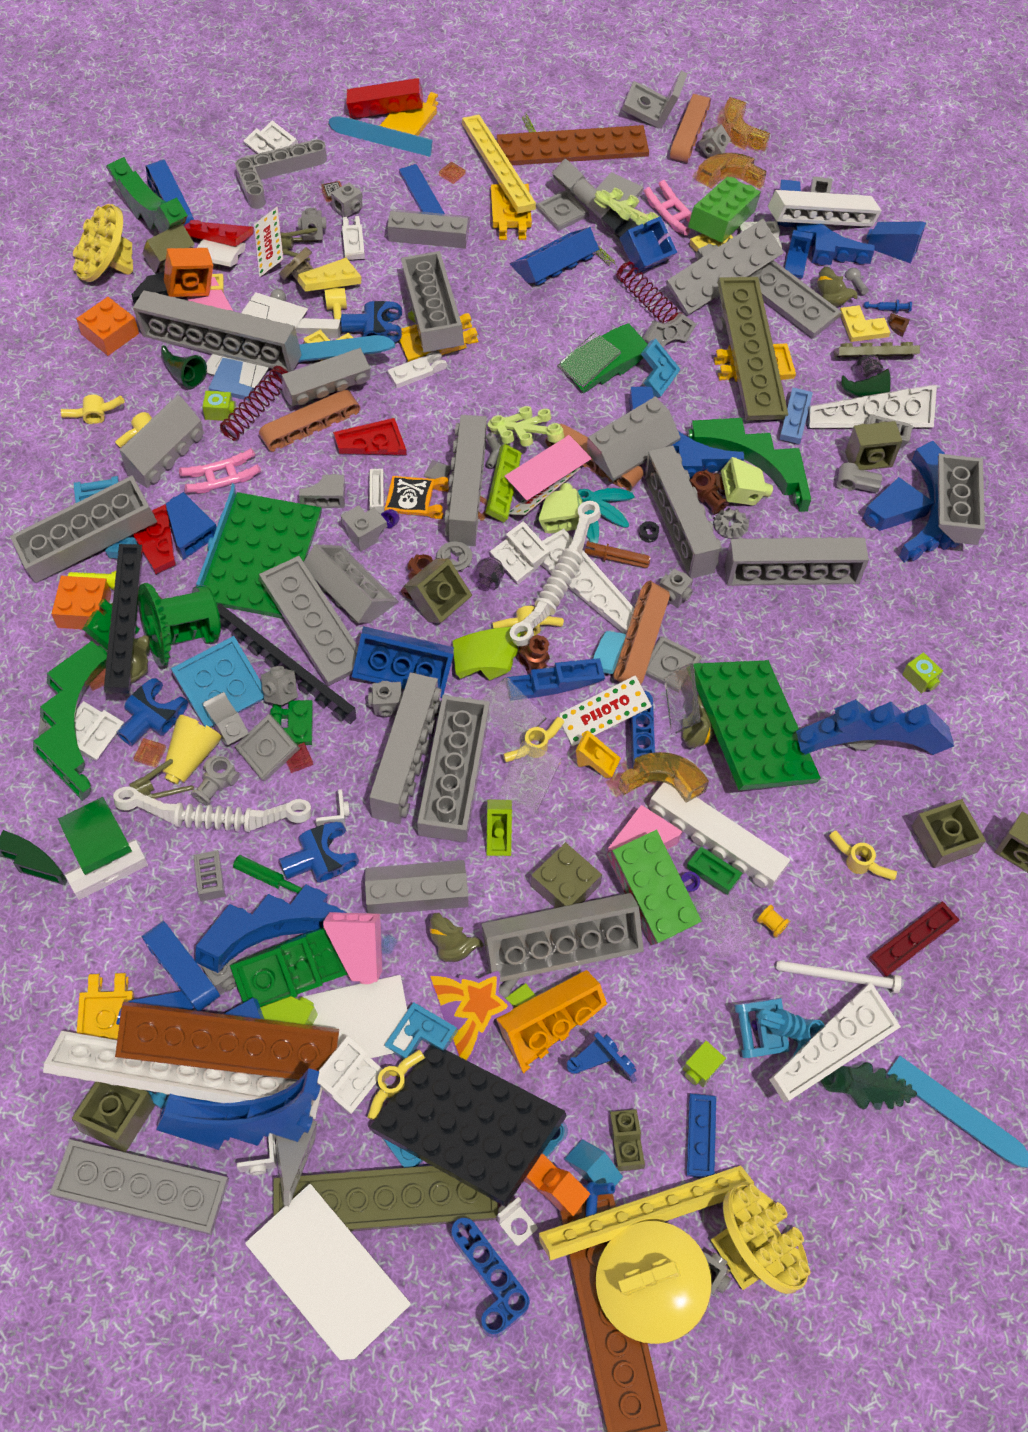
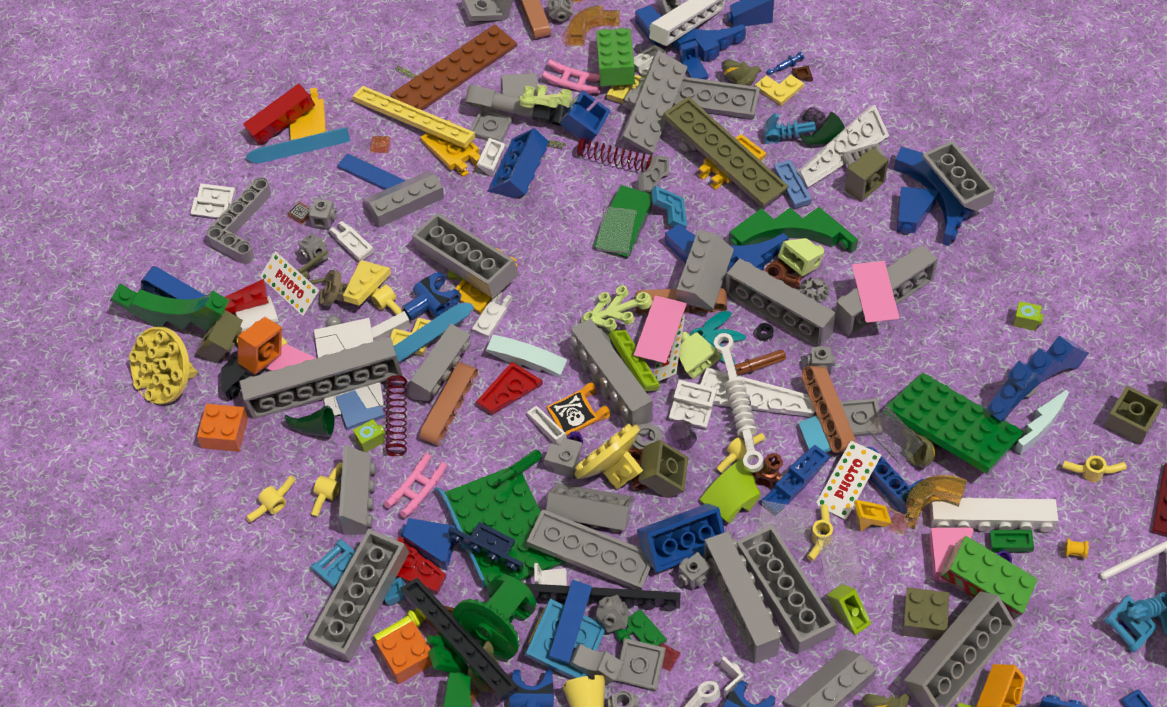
camera: 30 degrees left, 5 degrees down
light grey arch [299,474,346,508] -> none
light grey slope [424,460,451,479] -> none
lime brick [683,1041,726,1088] -> none
olive plate [834,342,920,357] -> none
light grey piece [837,463,882,493] -> none
light grey bar [845,268,869,295] -> none
none -> dark blue bracket [448,522,524,572]
none -> white slope [477,138,506,177]
none -> light aqua slope [486,334,567,377]
none -> green axle [498,449,542,483]
none -> white bracket [534,563,567,586]
none -> blue tile [548,579,592,665]
none -> light yellow bracket [574,423,643,490]
none -> dark azure piece [763,113,816,144]
none -> bright pink sticker [852,261,899,323]
none -> light aqua slope [1015,390,1069,455]

